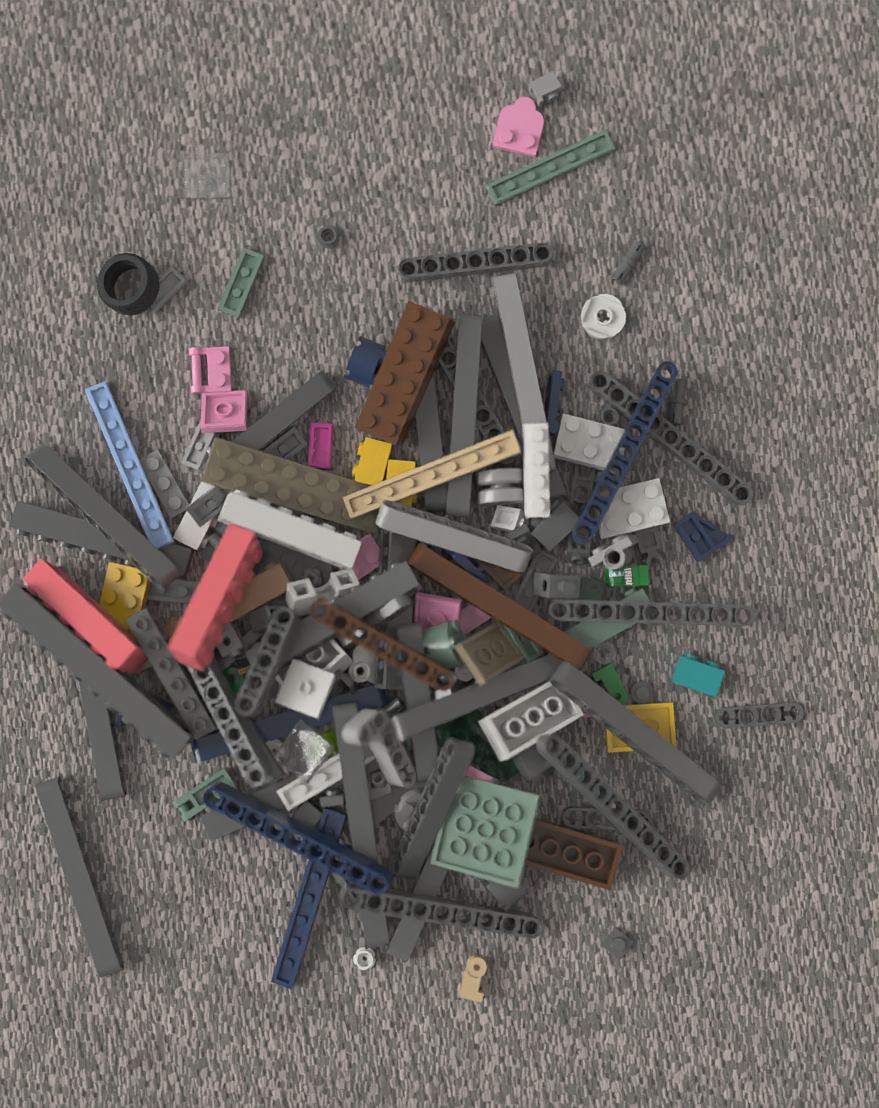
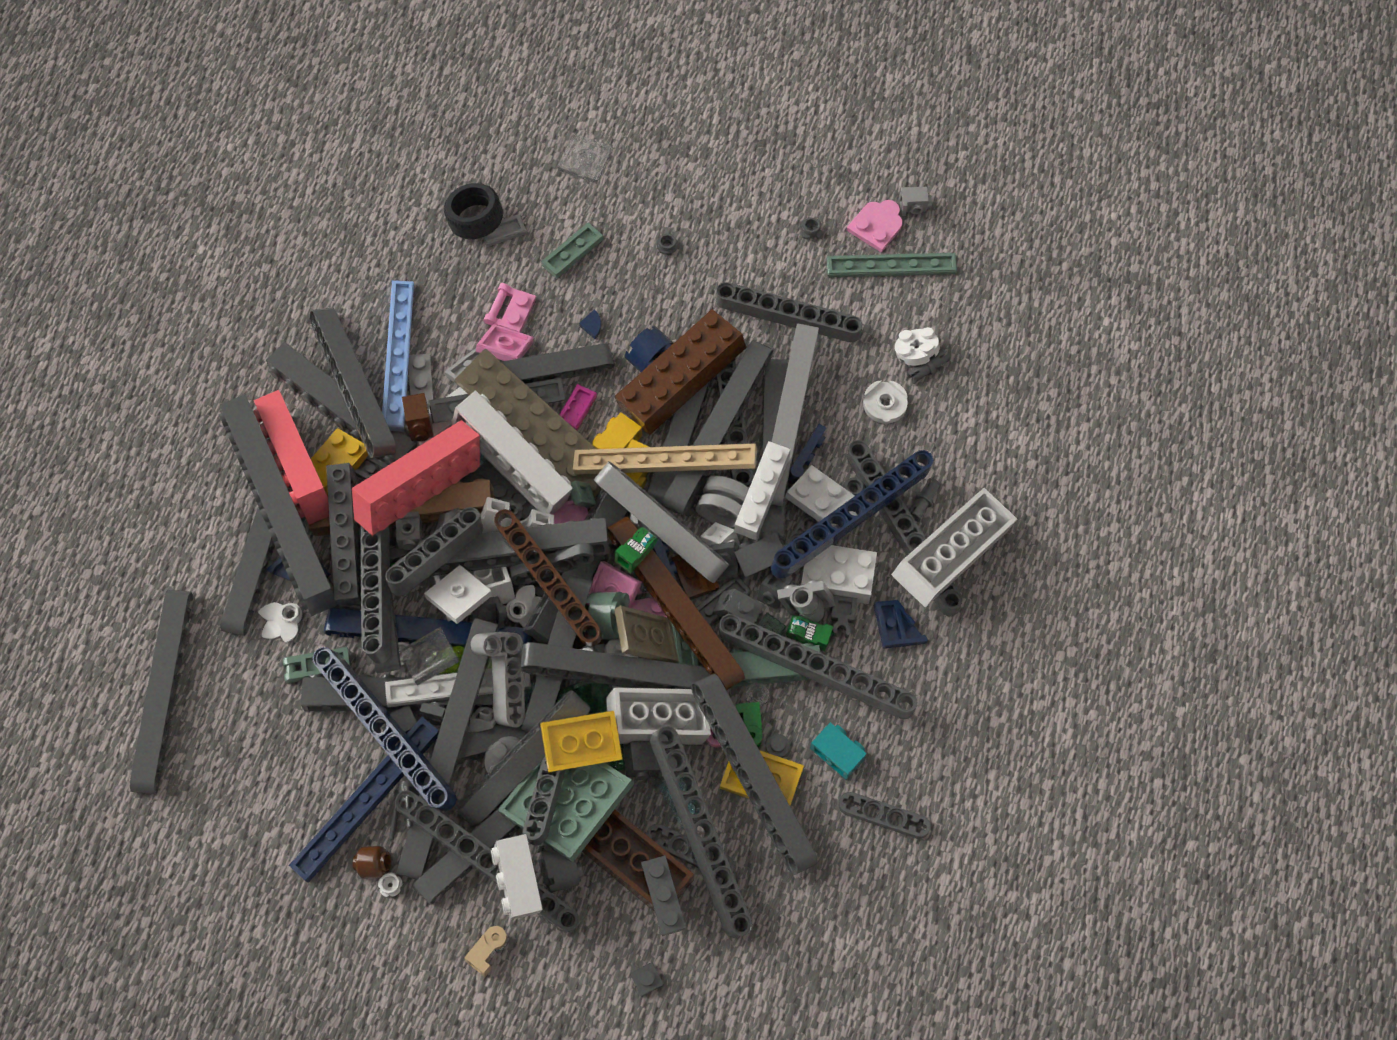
camera: 20 degrees right, 20 degrees down
none -> white plate [258,602,303,643]
none -> reddish brown head [352,846,391,879]
none -> reddish brown brick [402,393,434,441]
none -> white brick [491,834,543,920]
none -> dark grey beam [523,756,566,845]
none -> yellow plate [540,711,622,772]
none -> sand green plate [571,481,596,508]
none -> dark blue tile [579,309,601,339]
none -> green leg [615,527,658,574]
none -> dark grey plate [641,856,686,936]
none -> dark grey plate [800,218,823,239]
none -> white brick [891,488,1017,607]
none -> white plate [895,327,940,366]

